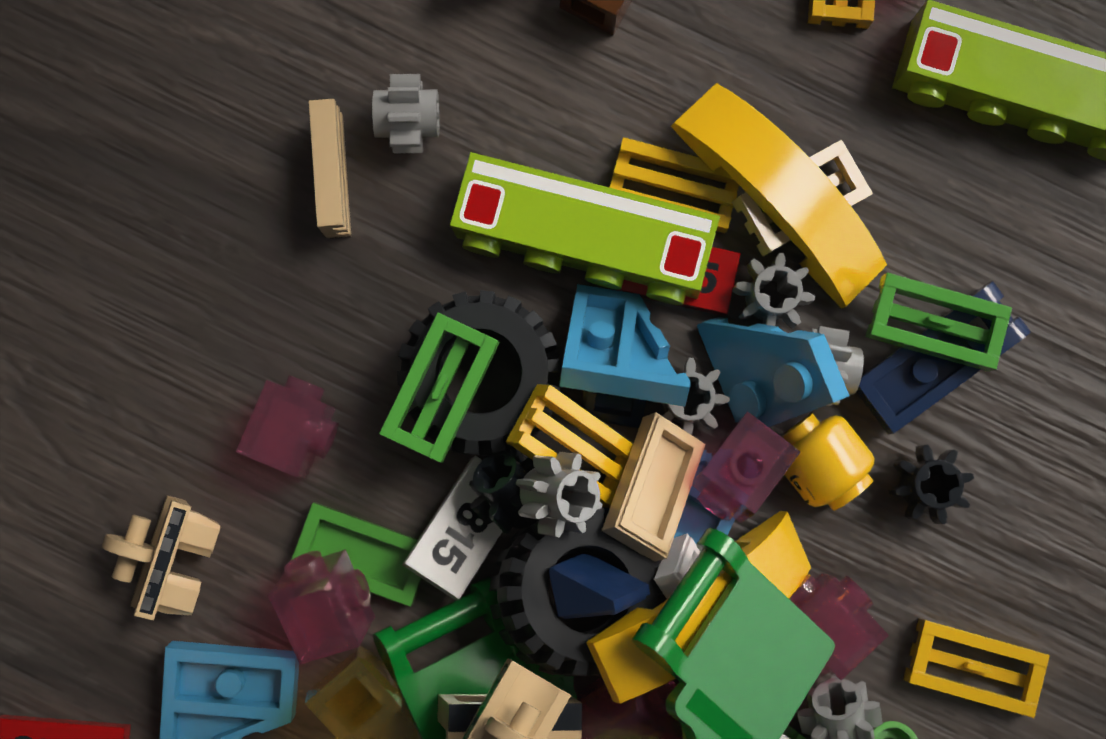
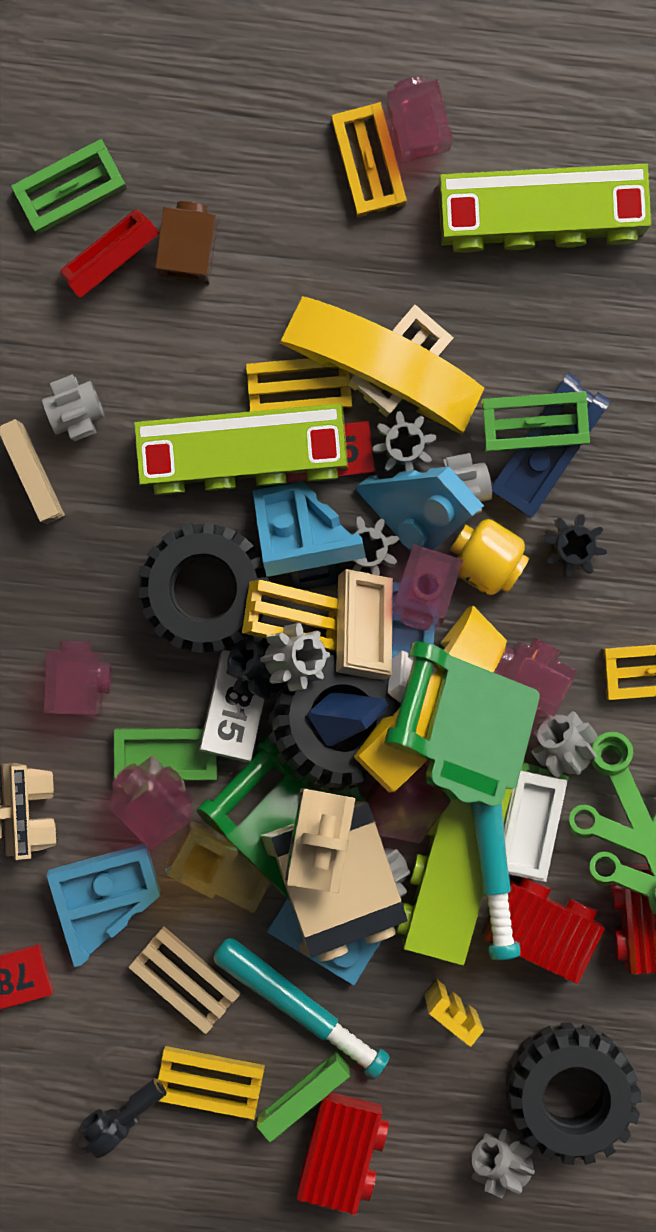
camera: 15 degrees left, 5 degrees up
bright green tile [379,312,499,463] -> none

